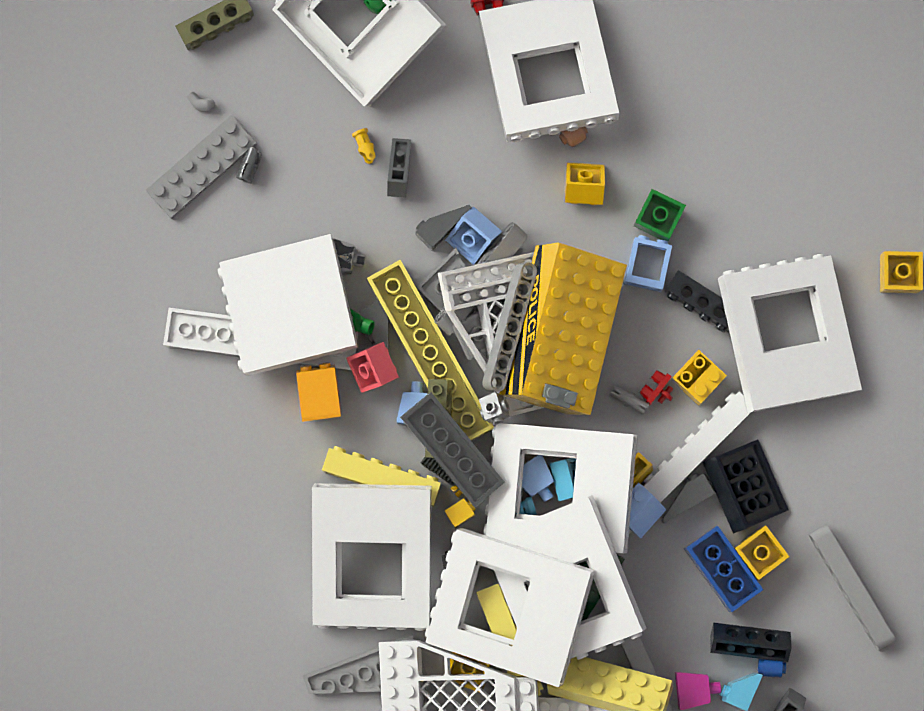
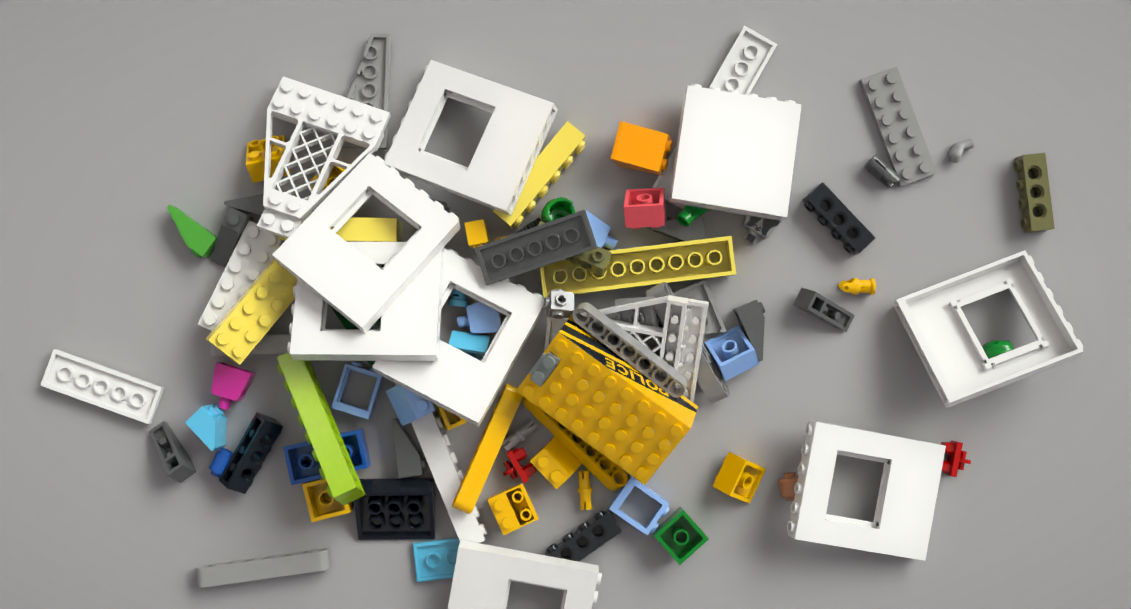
camera: 110 degrees right, 5 degrees up
none -> lime brick [277,352,366,505]
none -> light blue window [331,361,384,419]
none -> medium azure tile [412,538,460,582]
none -> yellow beam [452,383,523,514]
none -> yellow beam [523,397,628,491]
none -> yellow slope [530,436,582,490]
none -> green piece [541,197,575,223]
none -> yellow pin [577,470,593,510]
none -> black brick [803,182,875,255]

